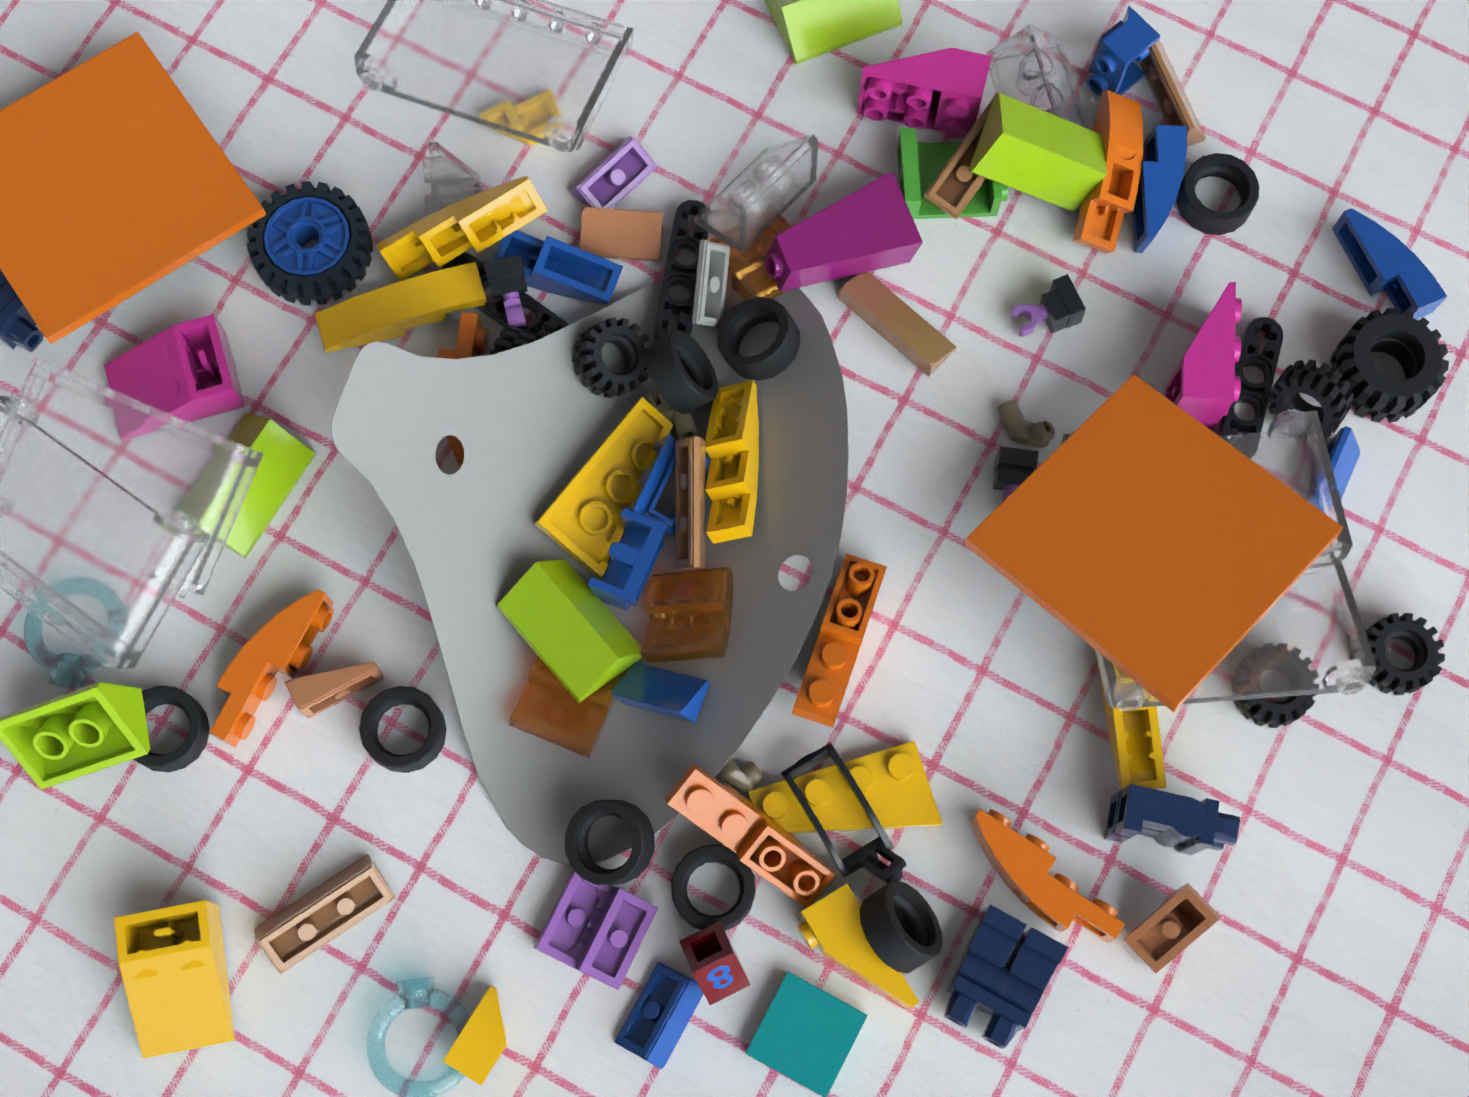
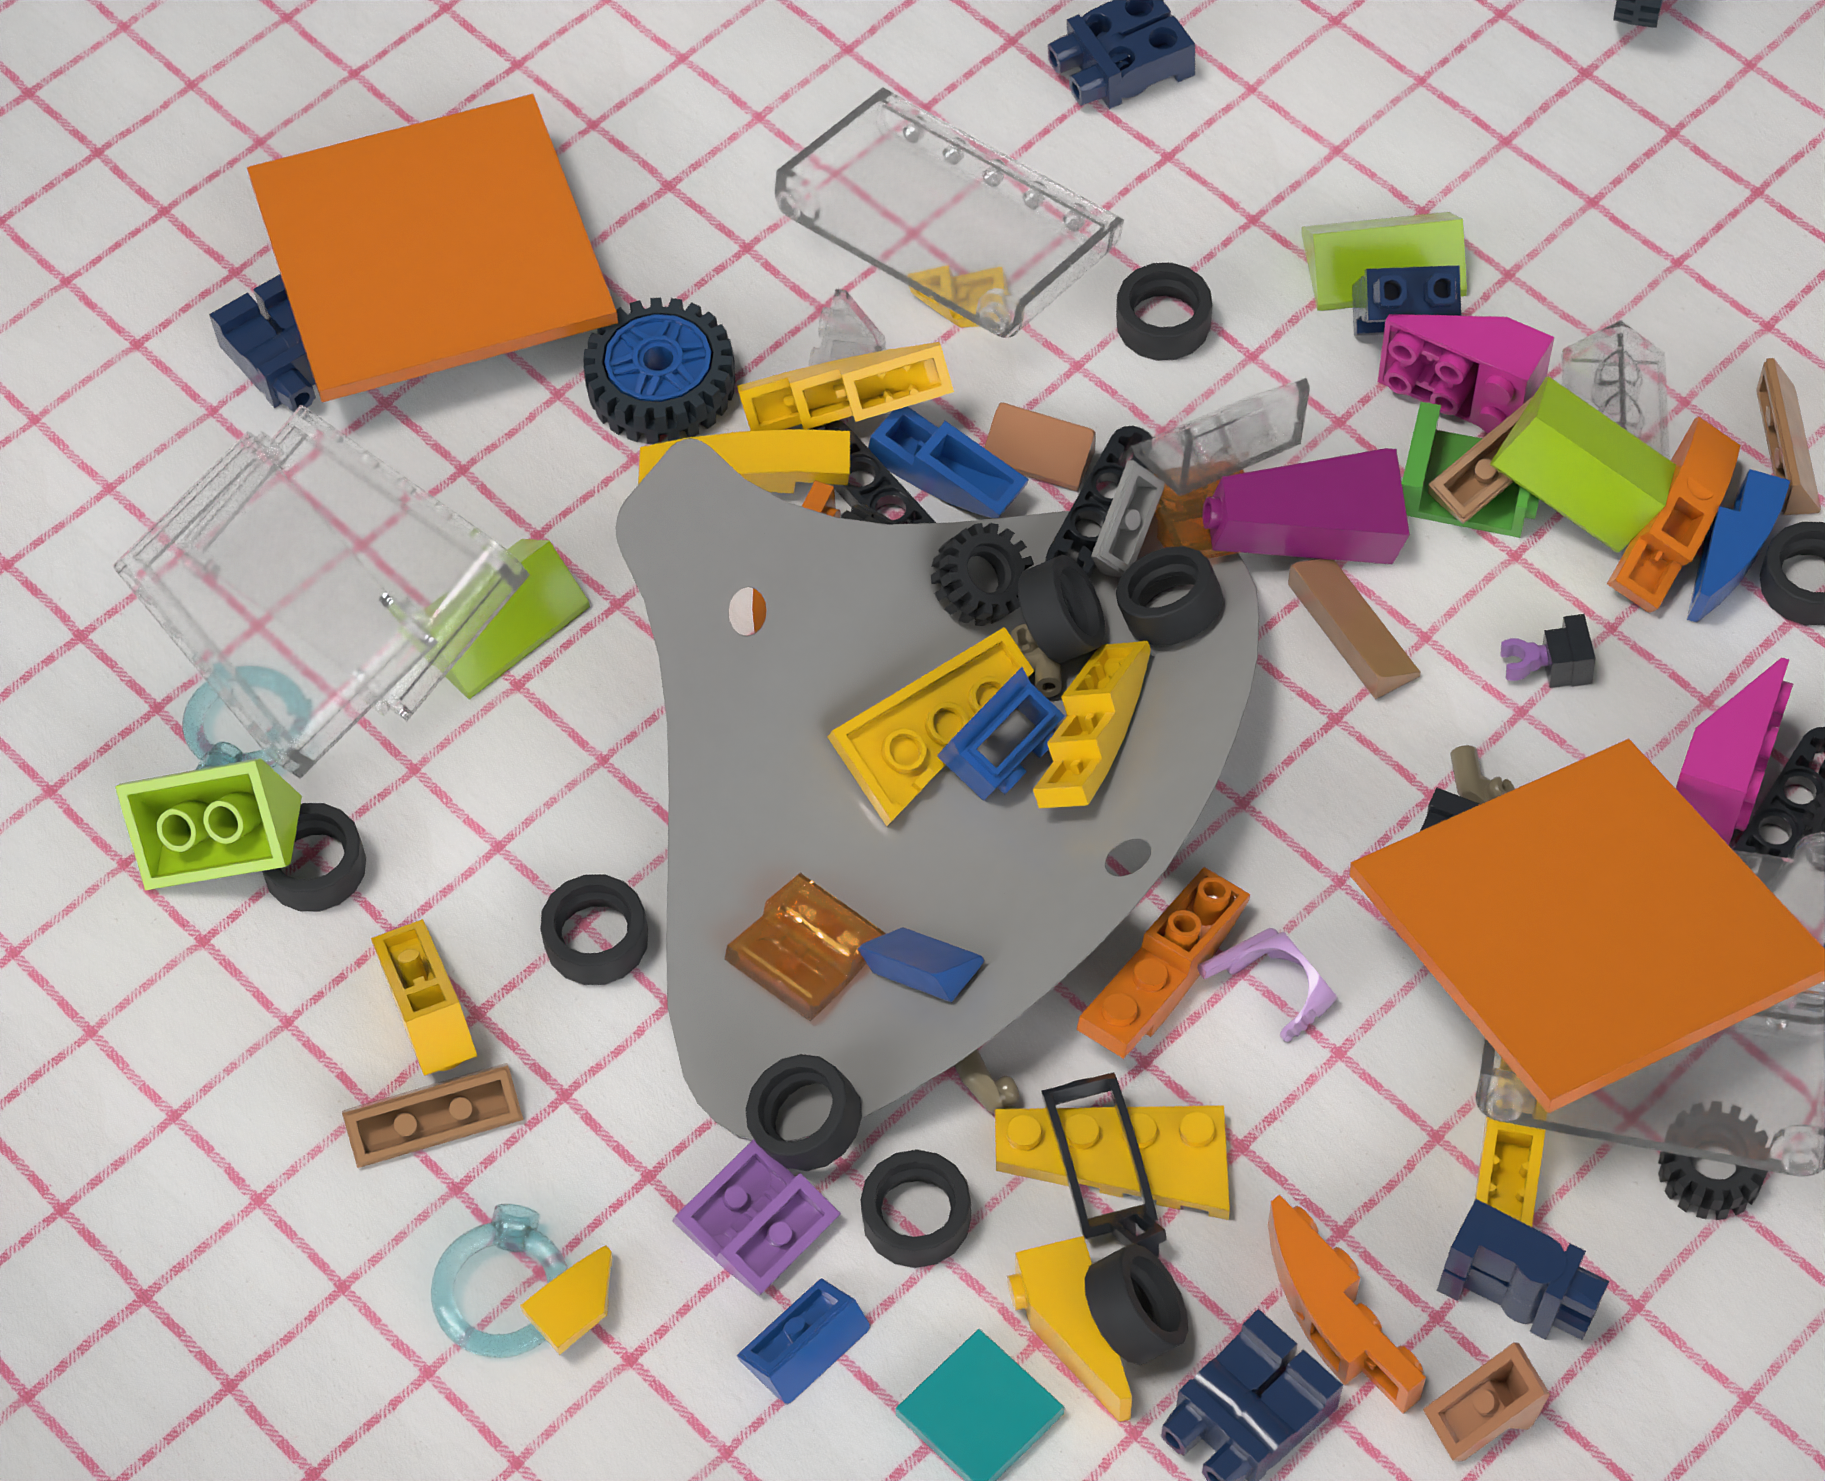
camera: 20 degrees right, 15 degrees down
dark pink slope [104,314,245,442] -> none
yellow slope [114,900,235,1059] -> none
orange slope [209,589,334,748] -> none
nougat slope [285,662,384,718] -> none
black piece [484,255,528,327] -> none
lime slope [497,559,646,703] -> none
medium lavender slope [569,136,658,209] -> none
blue window [588,508,668,611] -> none
clear orange slope [640,567,733,663] -> none
orange slope [665,764,836,908] -> none
medium nougat slope [675,436,706,569] -> none
dark red brick [679,921,751,1005] -> none
blue window [1086,6,1161,96] -> none
none -> yellow slope [371,919,477,1076]
none -> black tyre [1116,262,1212,361]
none -> lavender helmet [1197,928,1338,1042]
none -> dark blue hips [1352,265,1462,336]

